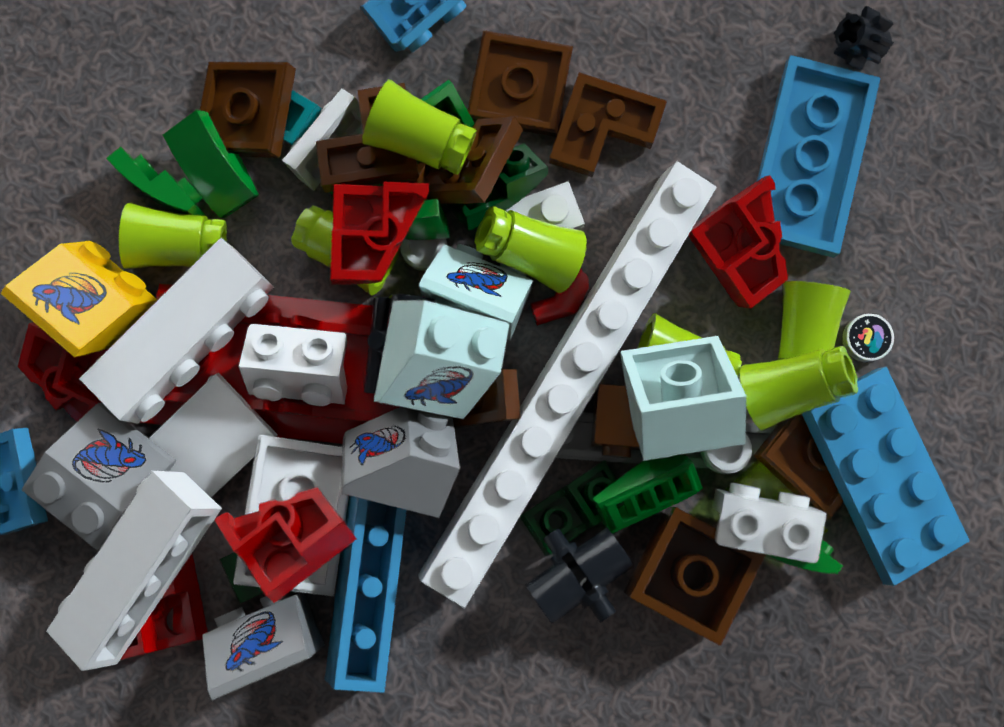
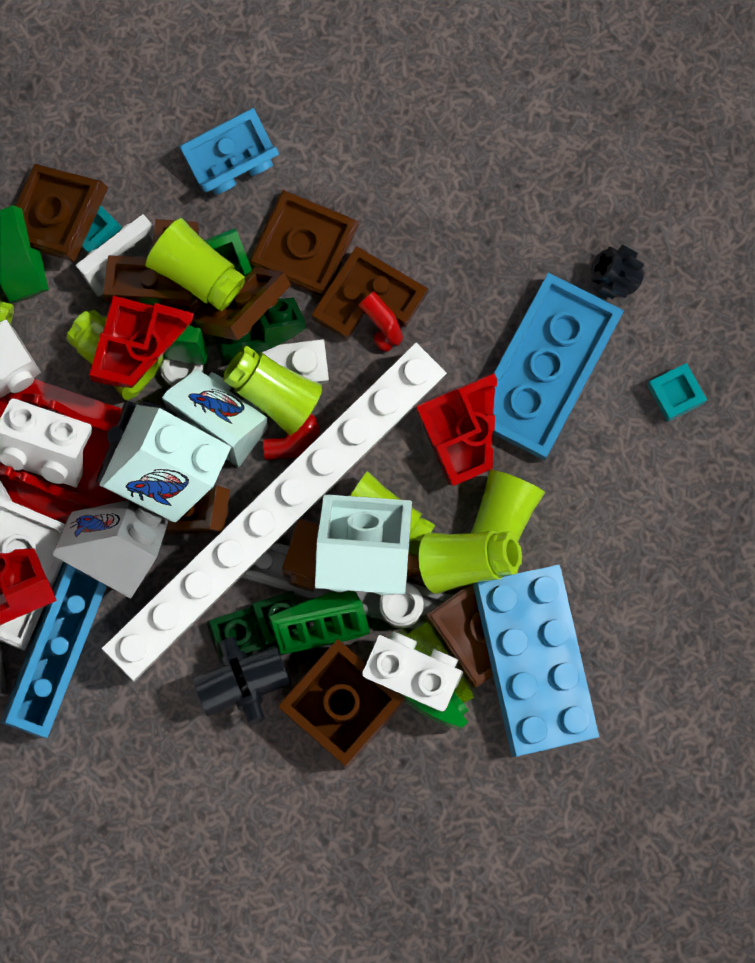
camera: 15 degrees right, 5 degrees down
tile [842,314,894,362] -> none
none -> red arm [358,291,403,352]
none -> teal plate [647,363,707,423]

